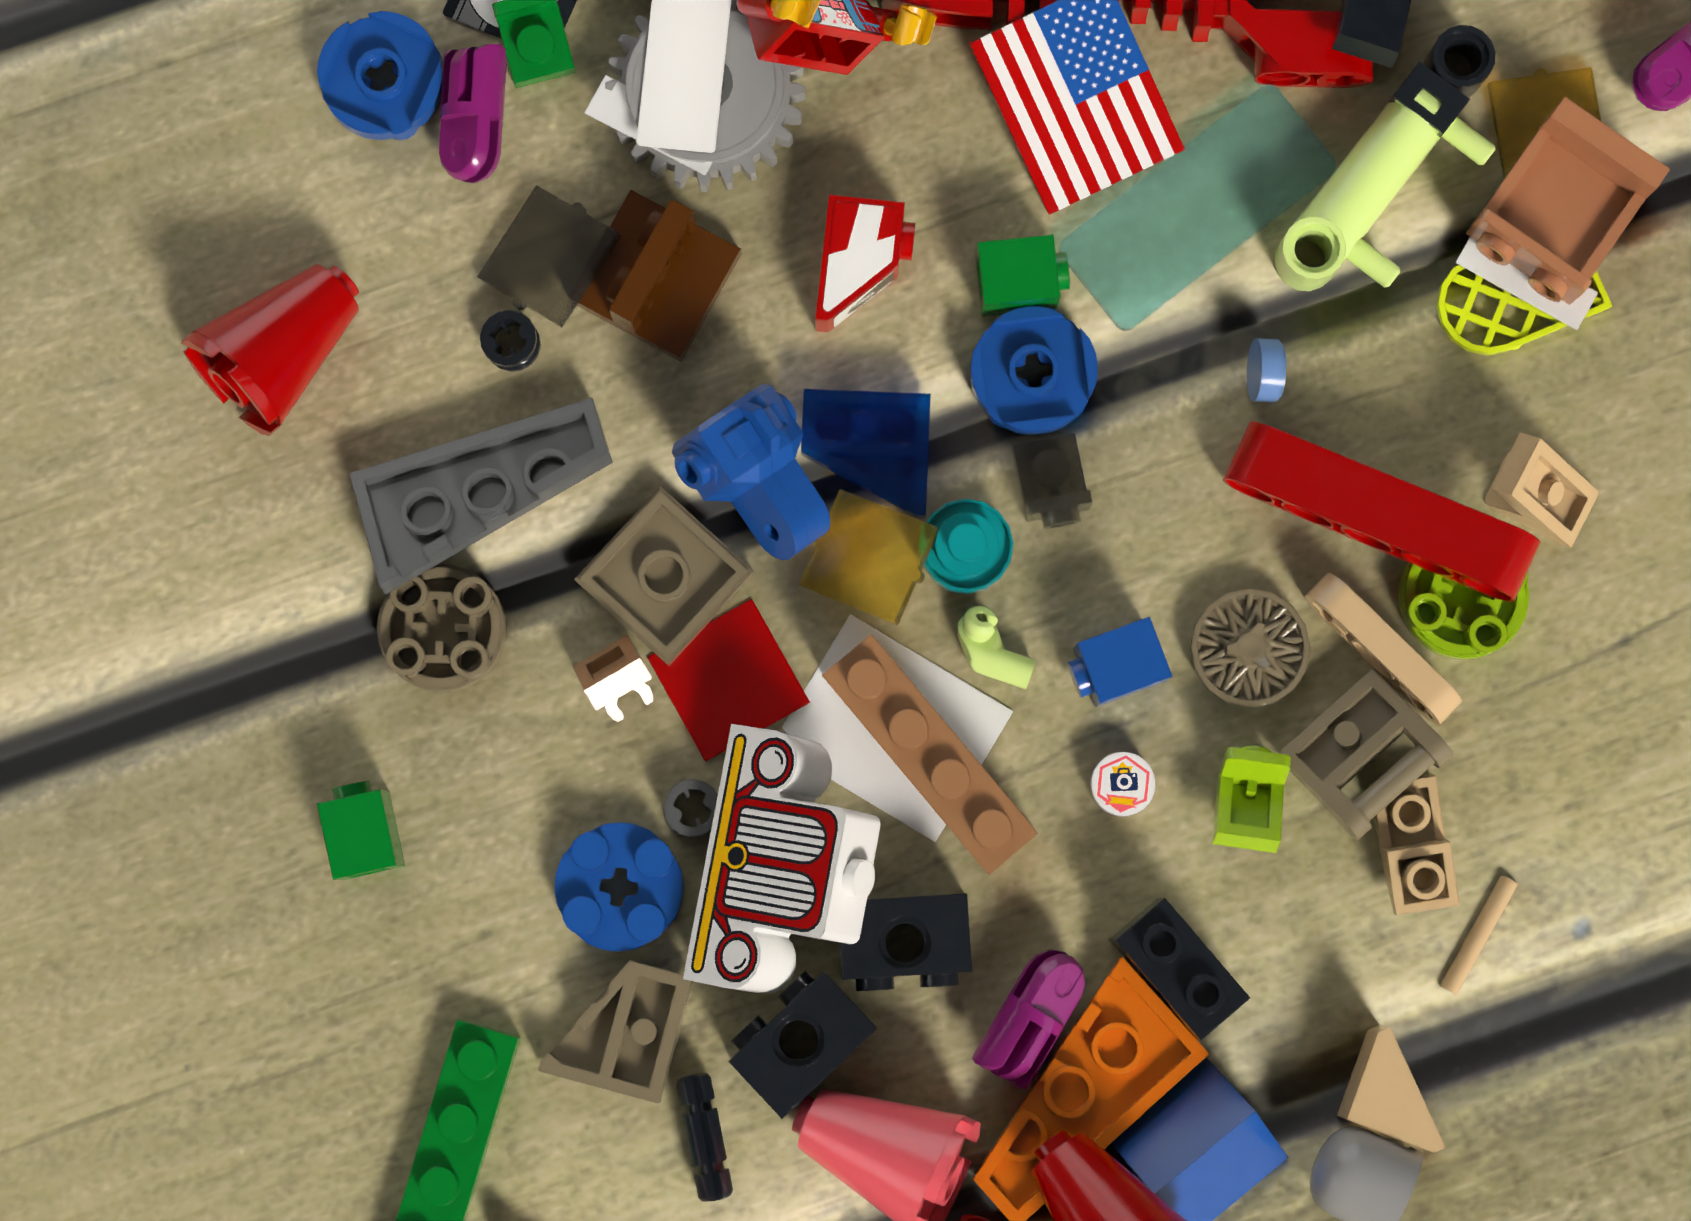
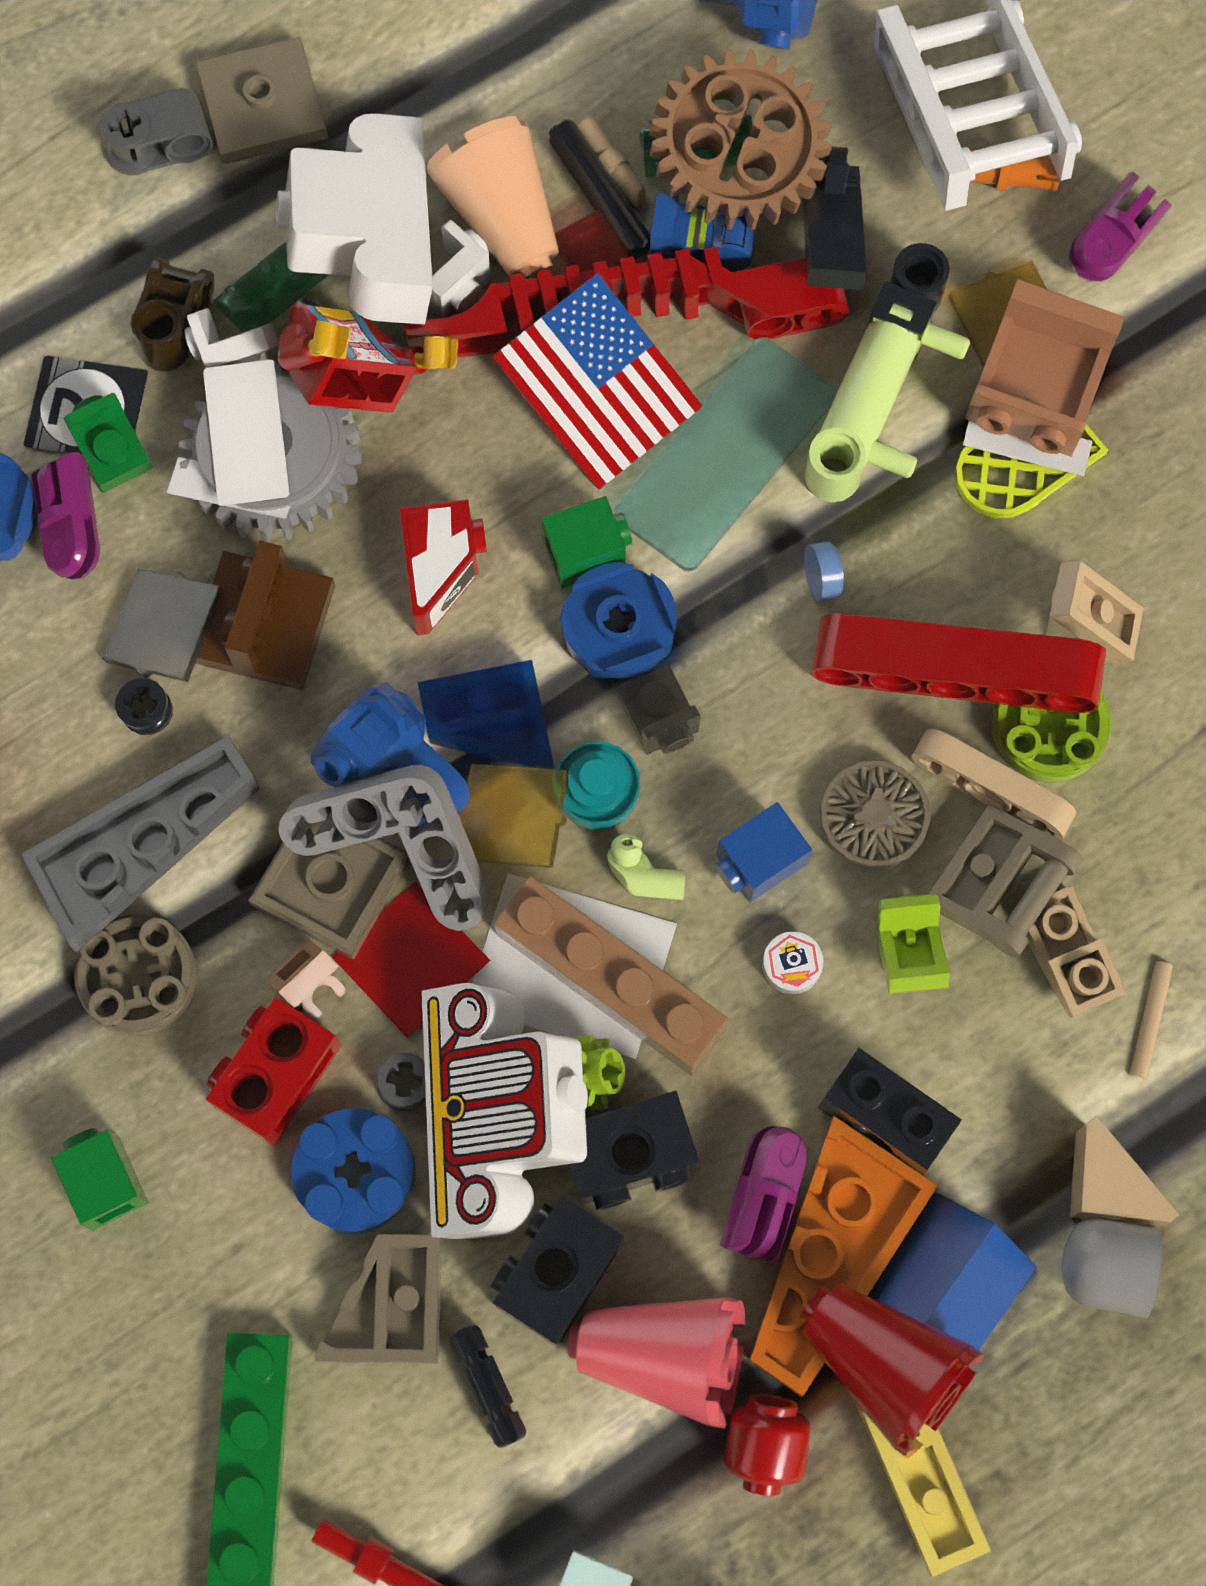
camera: 15 degrees left, 10 degrees down
none -> red brick [205,996,342,1147]
none -> light grey beam [278,765,490,931]
none -> lime gear [570,1034,625,1111]

